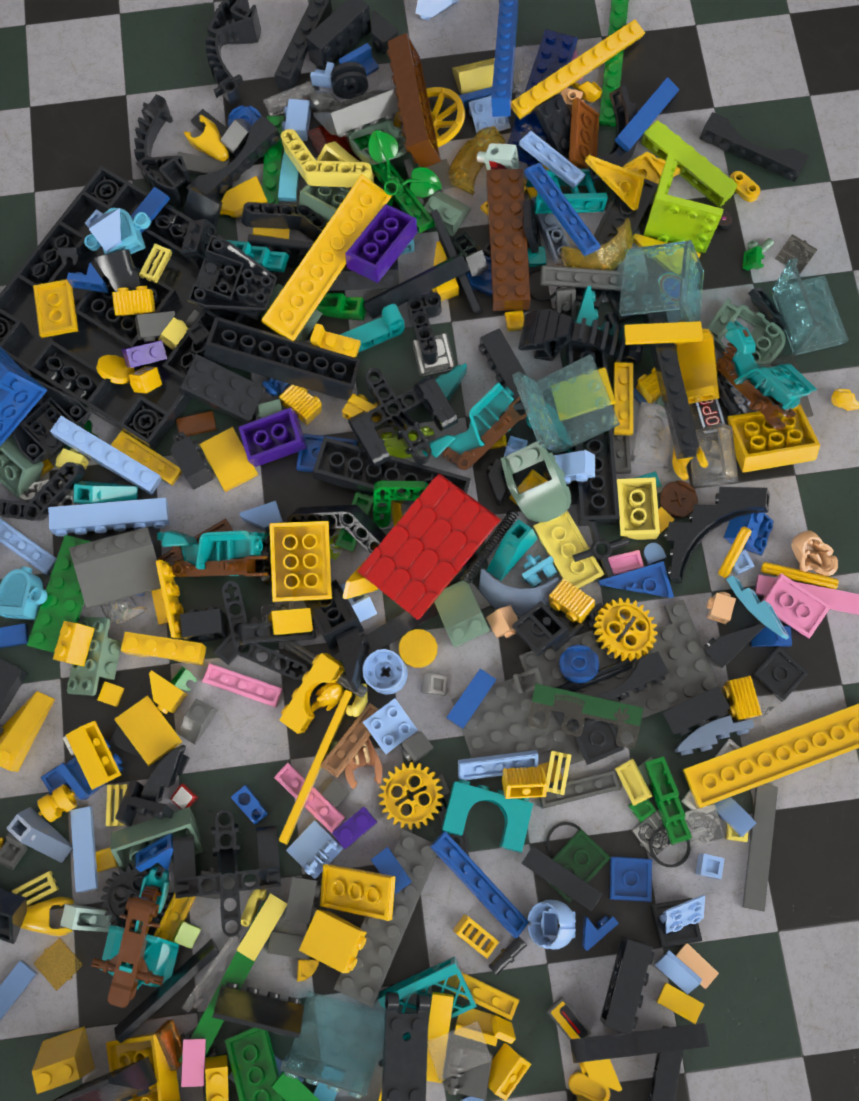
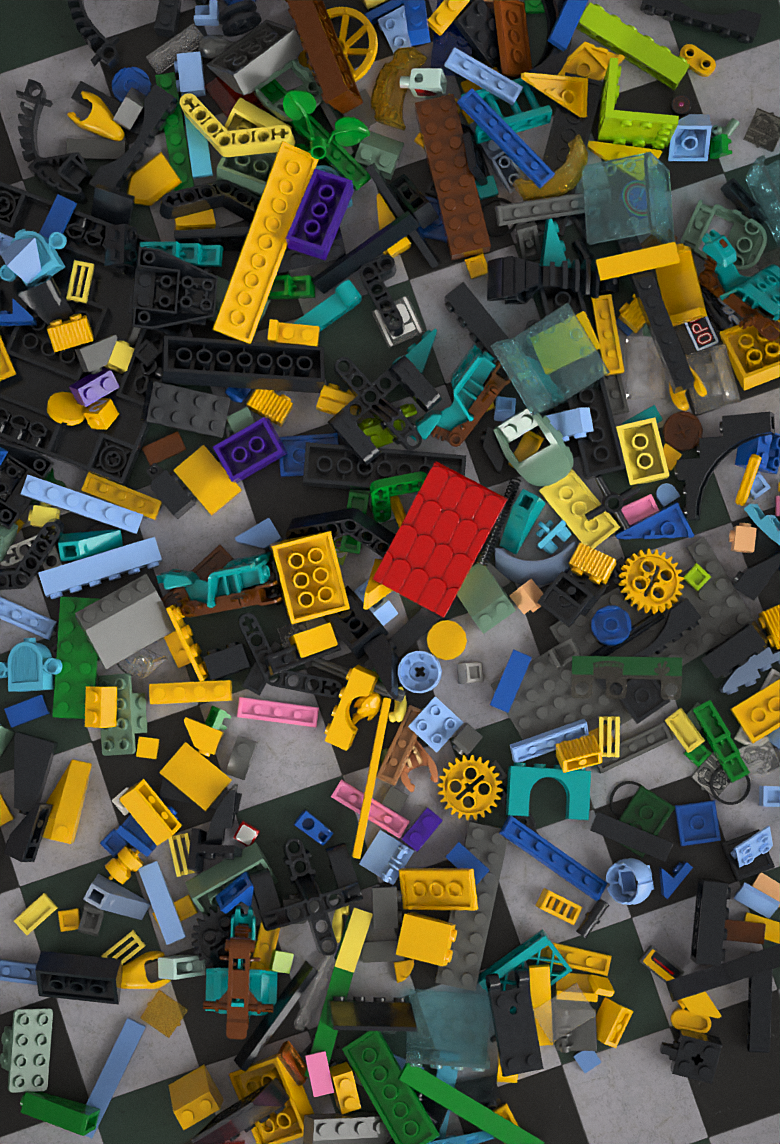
camera: 10 degrees left, 10 degrees up
none -> light blue slope [668,114,712,161]
none -> lime tile [683,563,711,591]
none -> reddish brown tile [724,919,766,944]

